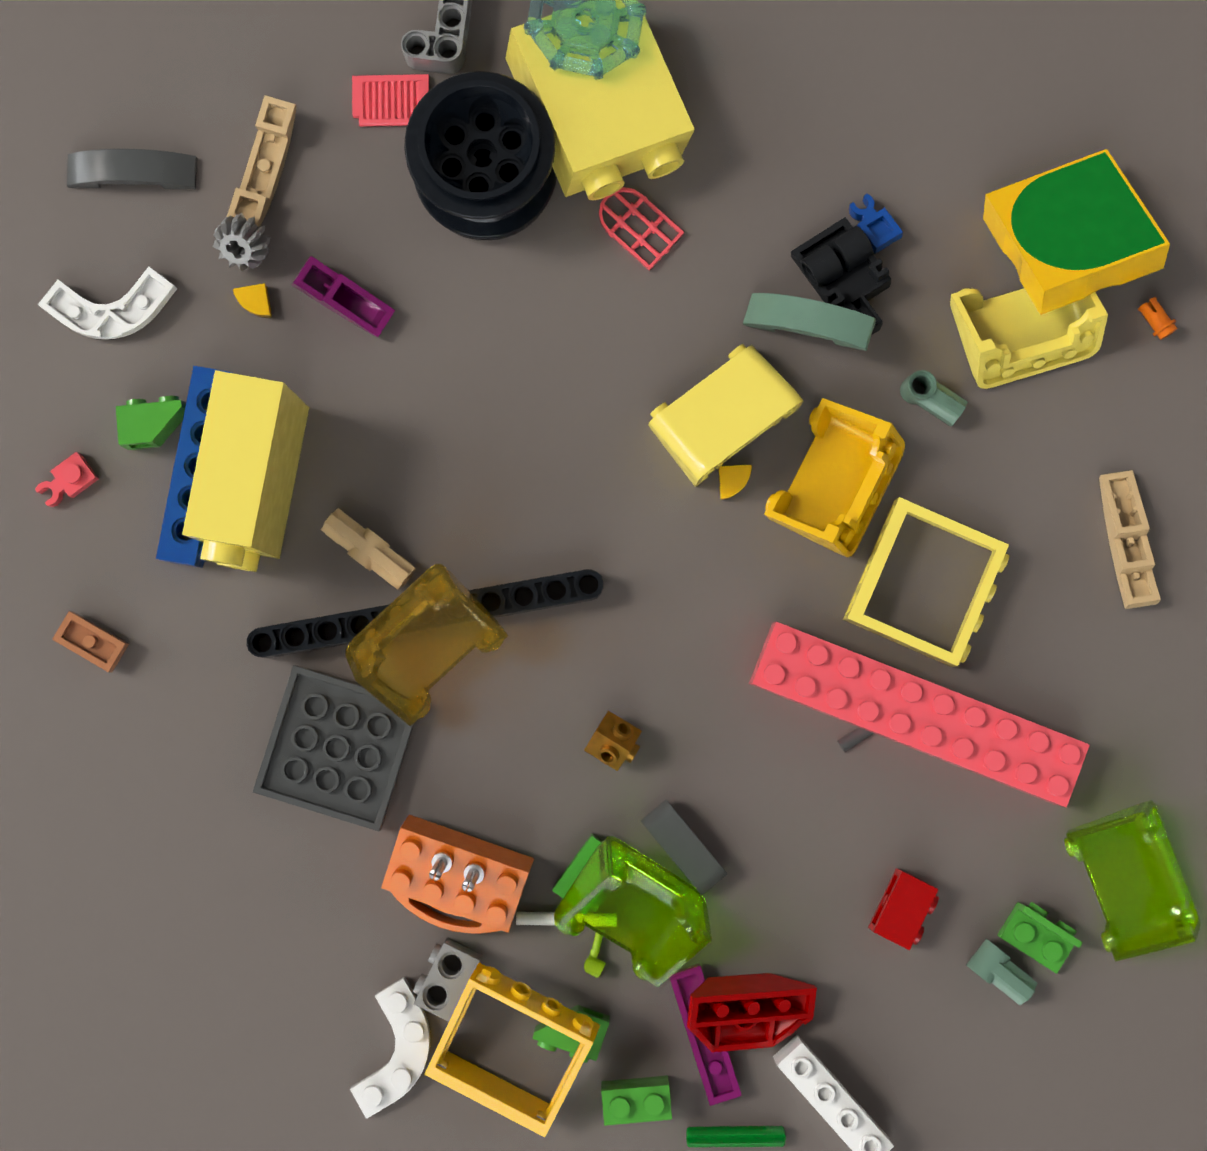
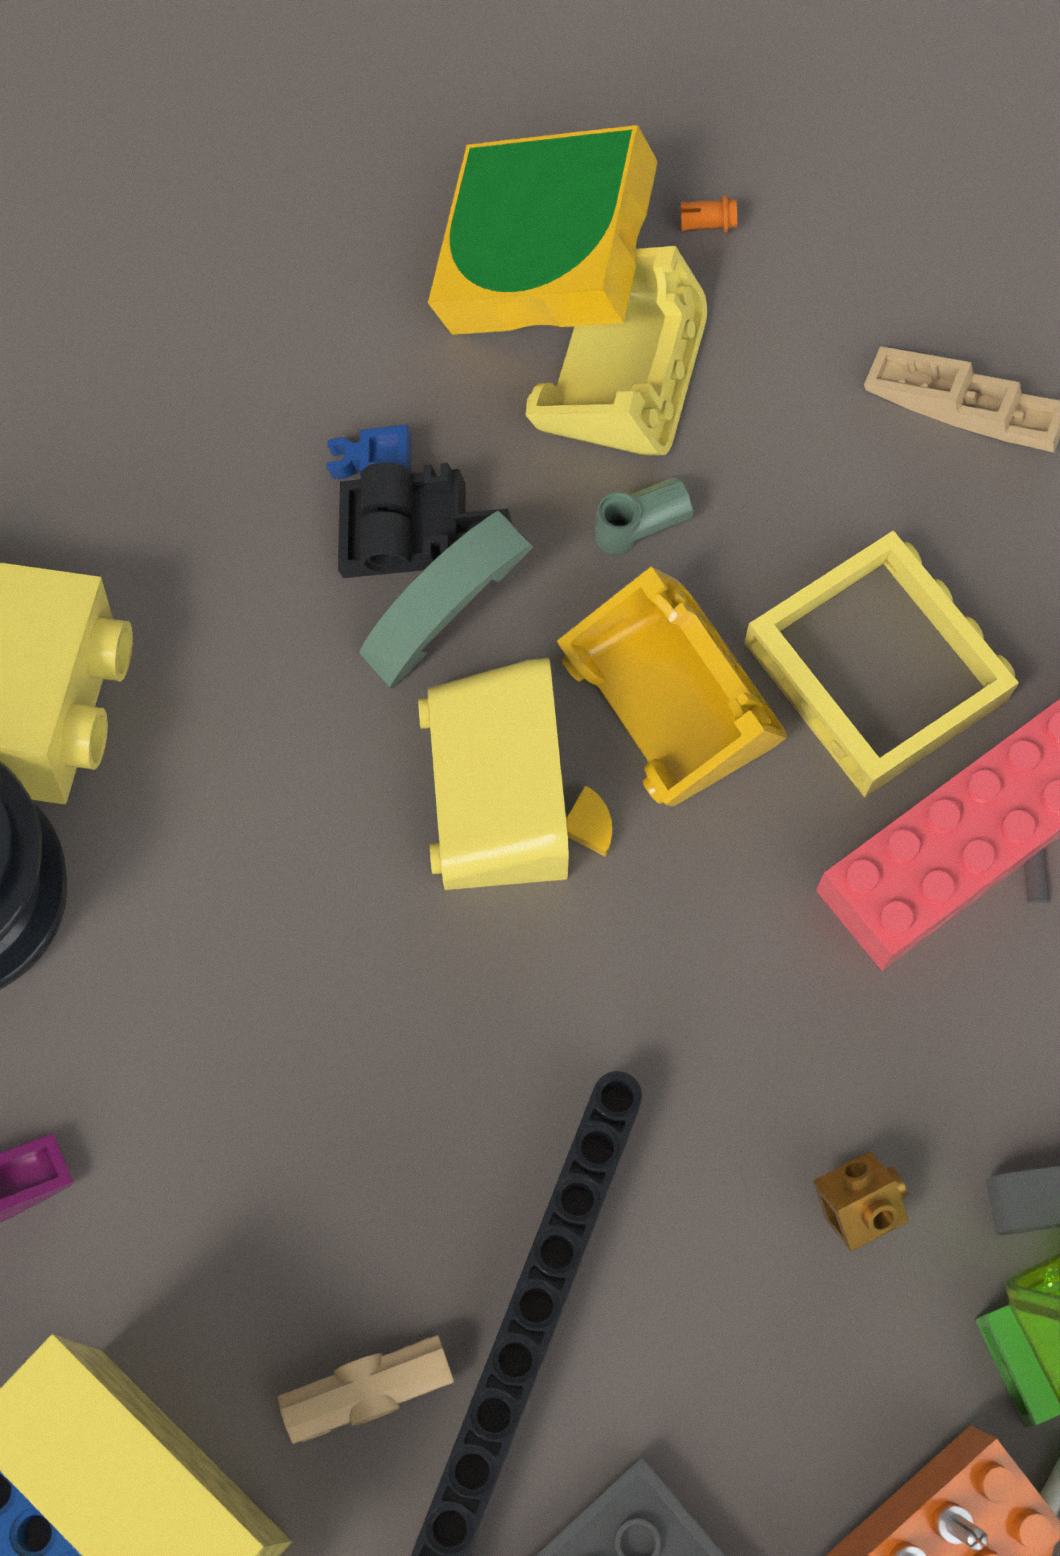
camera: 60 degrees left, 15 degrees down
clear yellow windscreen [345,564,509,726] -> none
coral window [599,187,684,271] -> none

